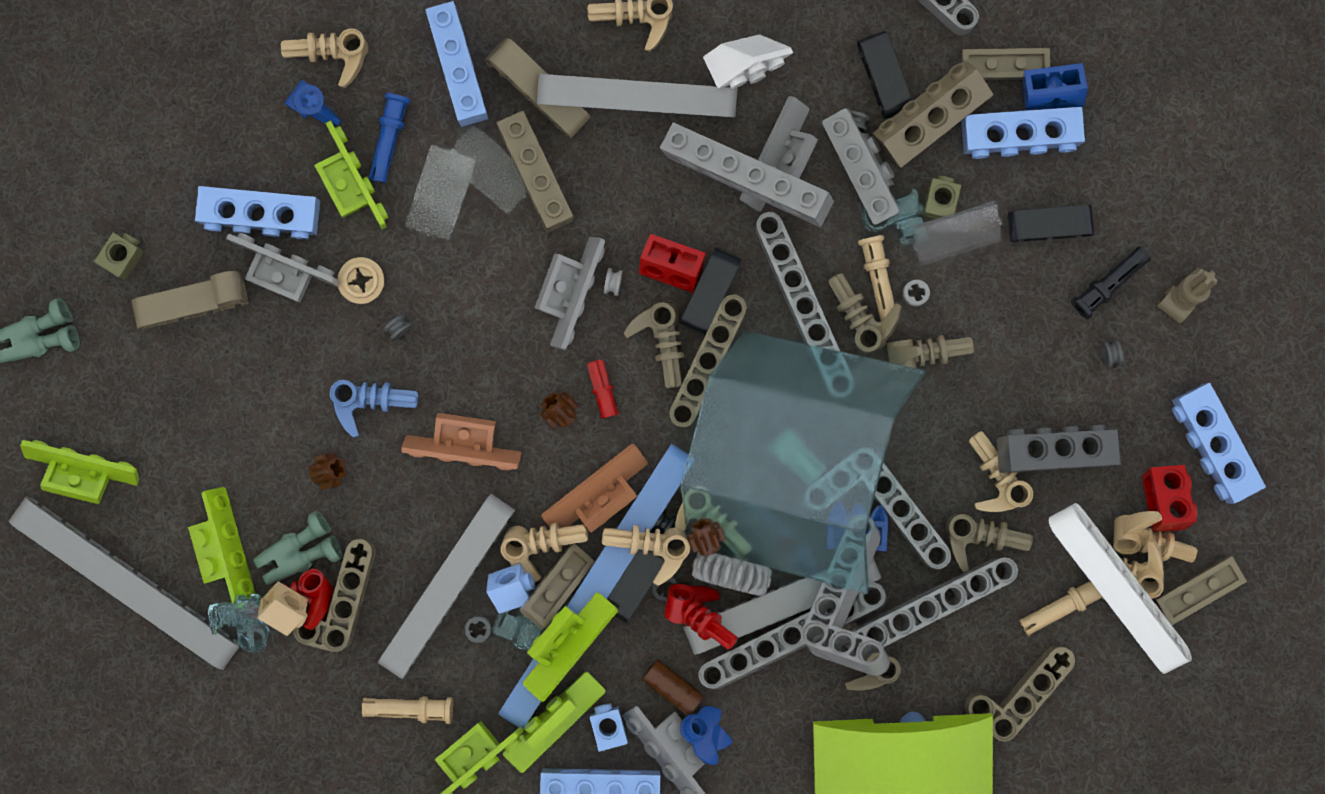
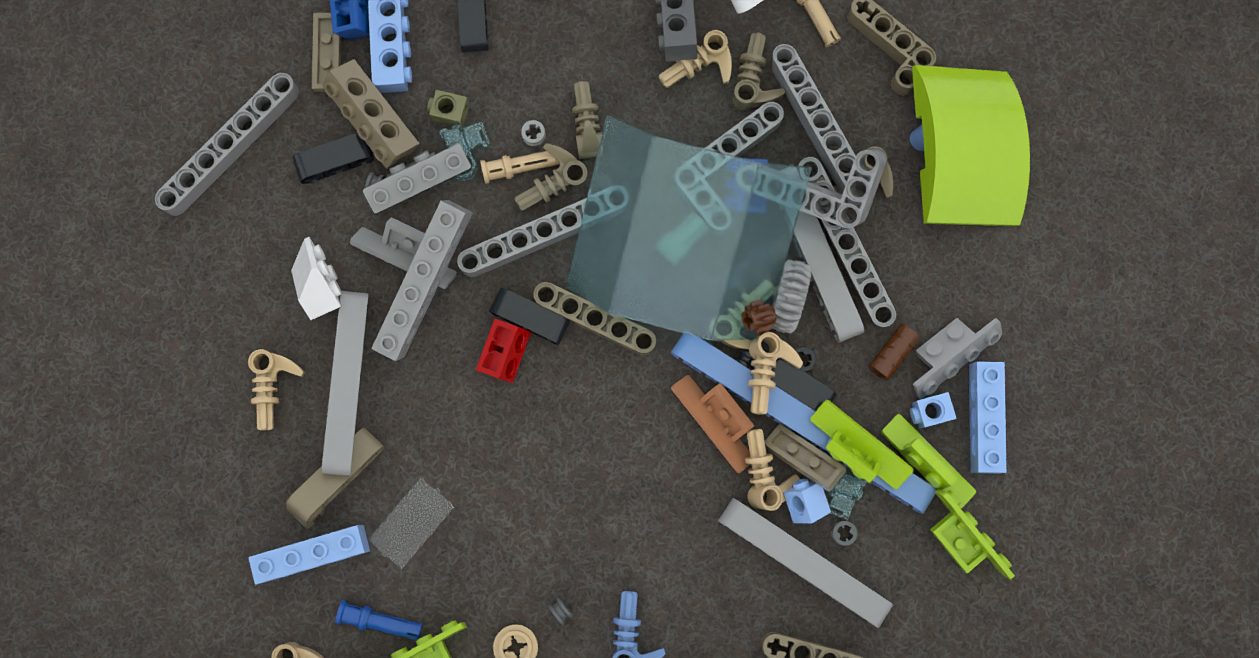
camera: 85 degrees left, 5 degrees down
tan pin [362,696,453,724] -> none
nougat bracket [401,413,522,470] -> none
clear piece [404,144,477,241] -> none
dark tan brick [496,111,573,234] -> none
light grey bracket [535,237,605,350] -> none
reddish brown gear [540,391,578,429] -> none
red axle [587,360,619,419] -> none
light grey bush [604,268,623,296] -> none
dark tan piece [624,302,685,388] -> none
red piece [664,584,738,649] -> none
blue plate [681,706,732,765] -> none
clear piece [913,201,1002,266] -> none

